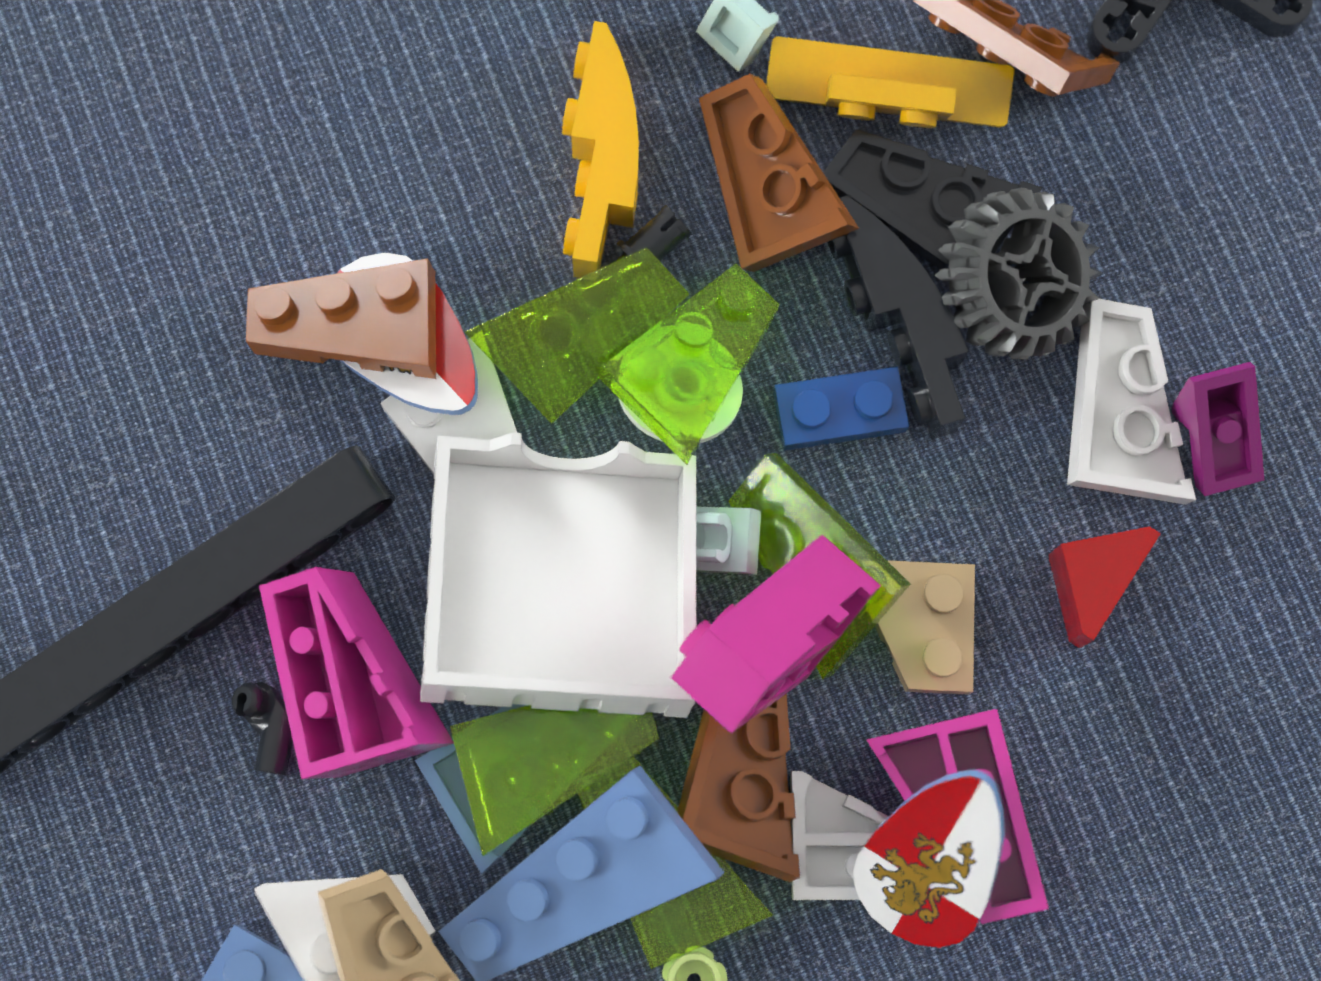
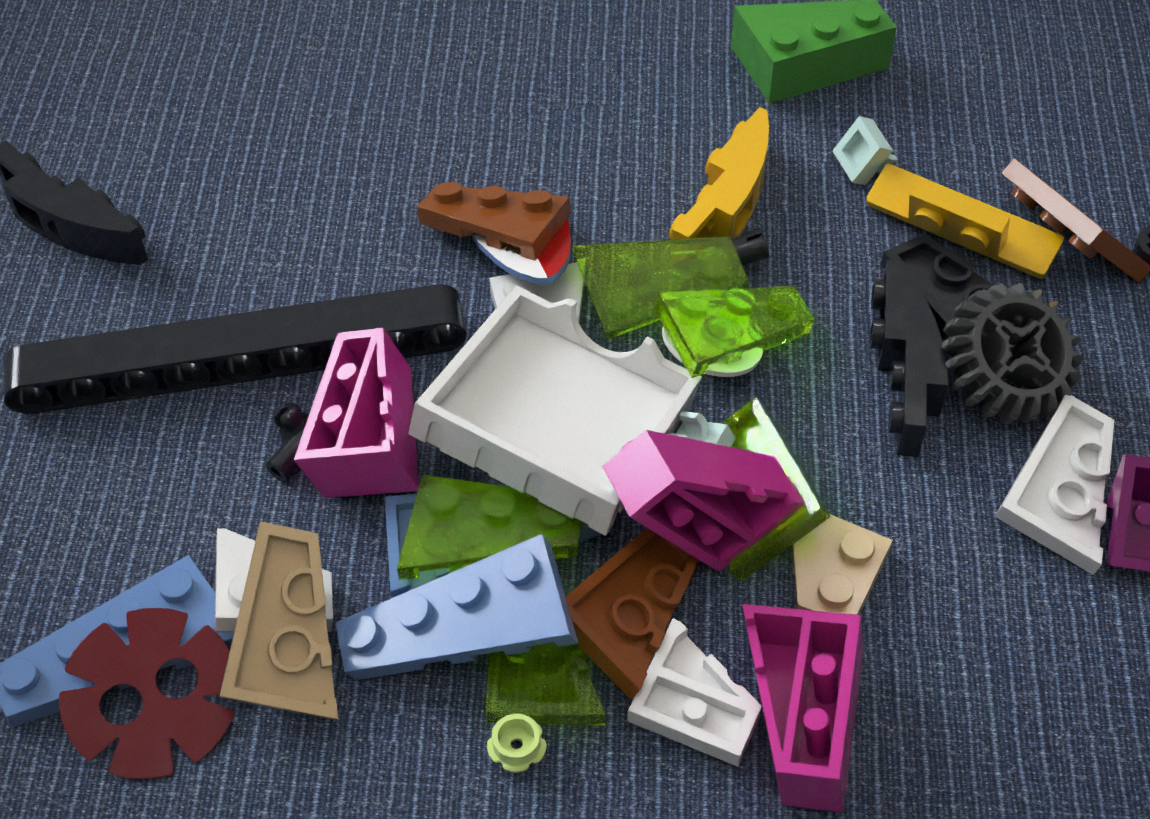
camera: 30 degrees right, 25 degrees down
dark orange wing [699,74,860,272] -> none
blue plate [773,366,909,451] -> none
shield [852,770,1005,948] -> none
red slope [1048,526,1161,649] -> none

